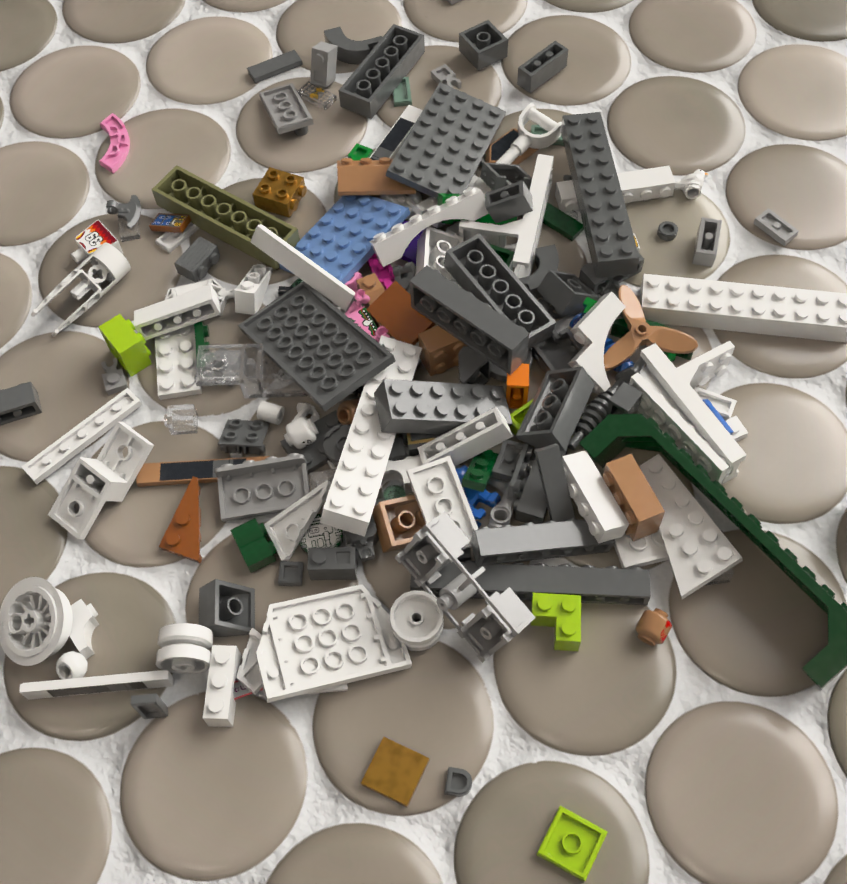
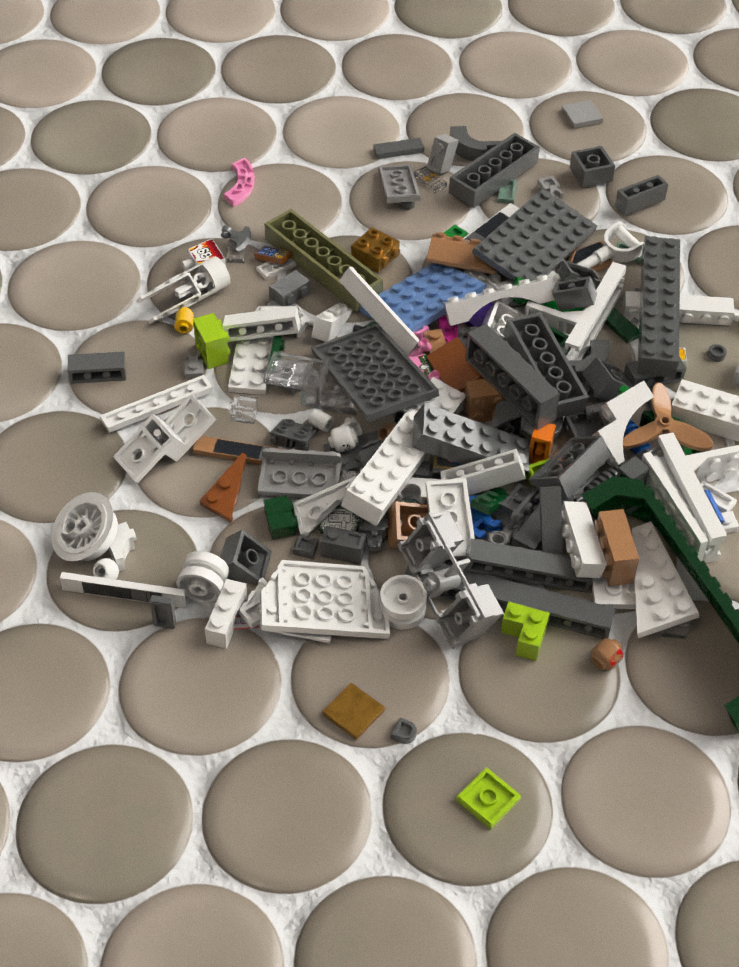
camera: 10 degrees right, 10 degrees down
none -> yellow brick [174,307,194,334]

